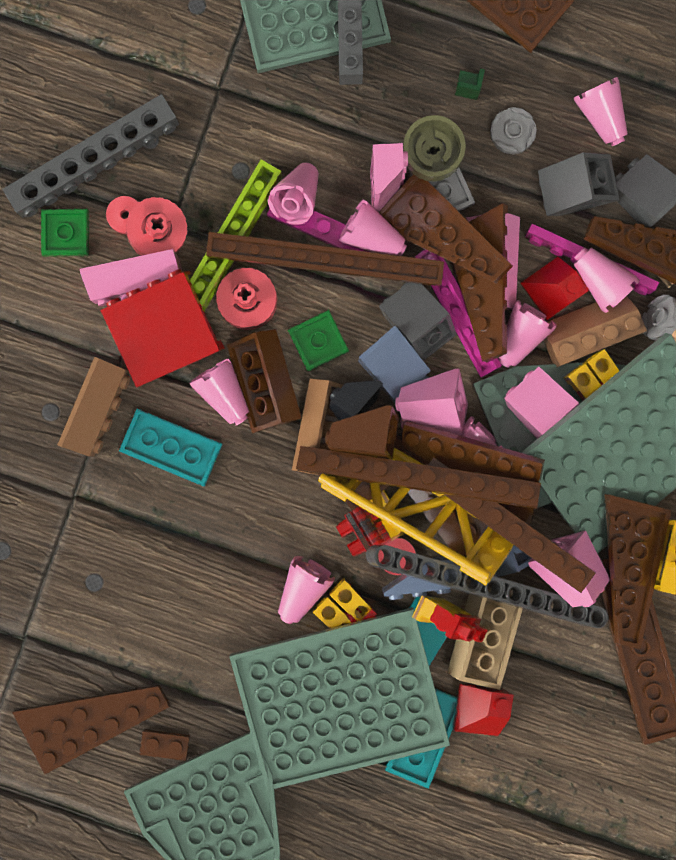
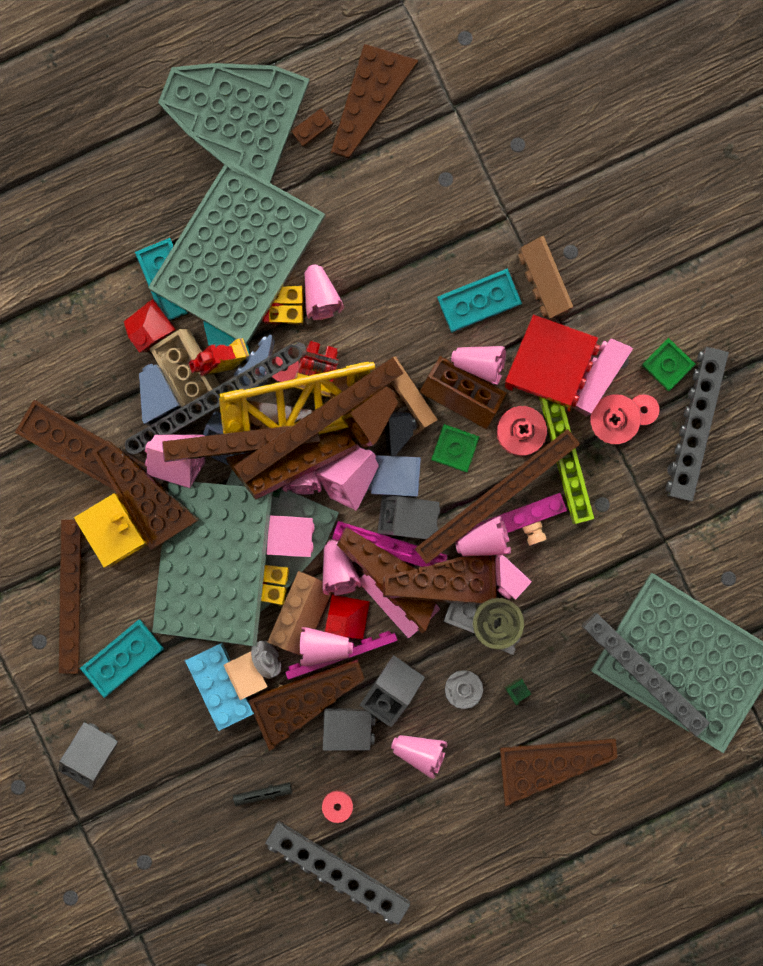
camera: 140 degrees right, 0 degrees up
bright pink cone [268,163,319,225] -> none
none -> sand blue slope [139,364,182,426]
none -> light nougat wheel [523,521,547,546]

